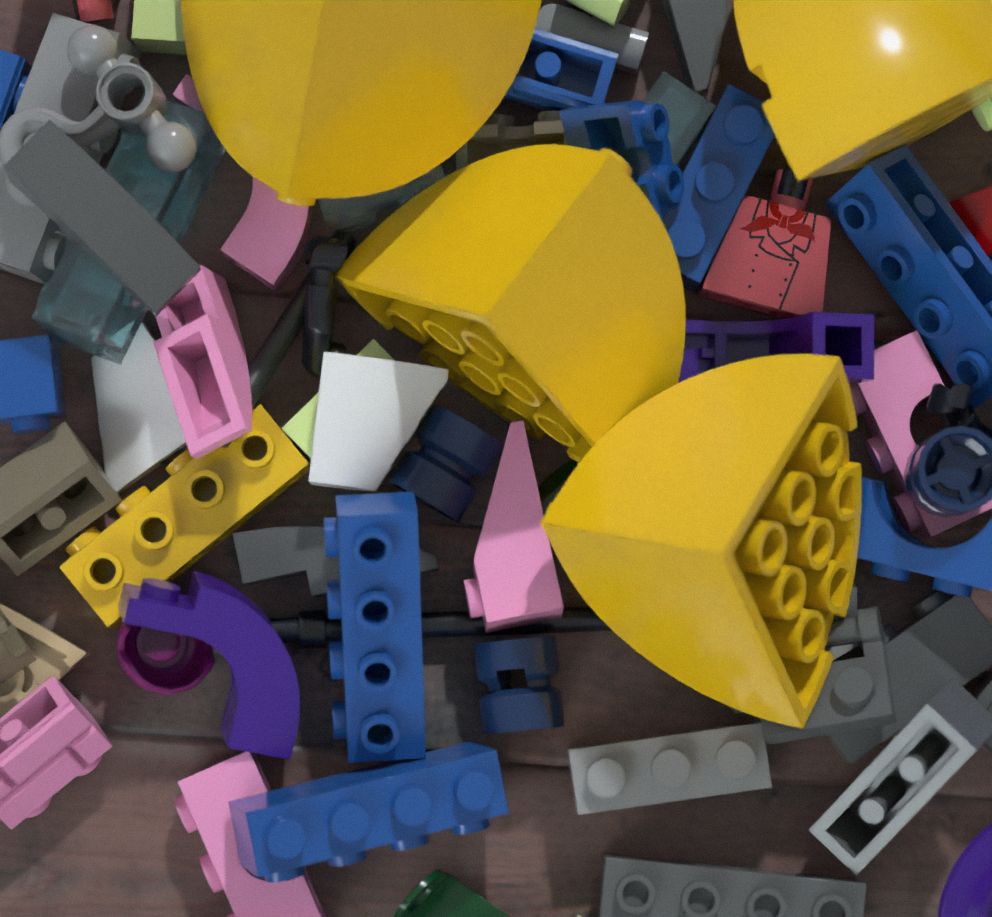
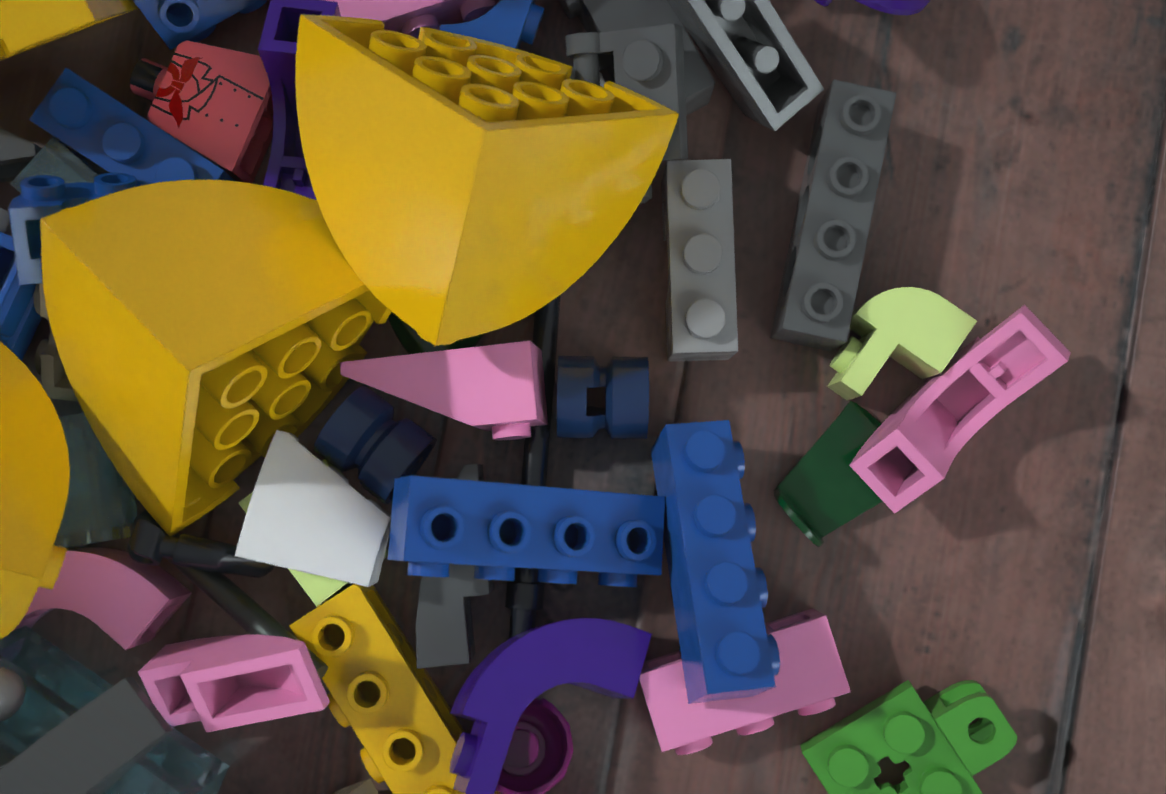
camera: 80 degrees left, 0 degrees up
white slope [91,320,187,494] -> none

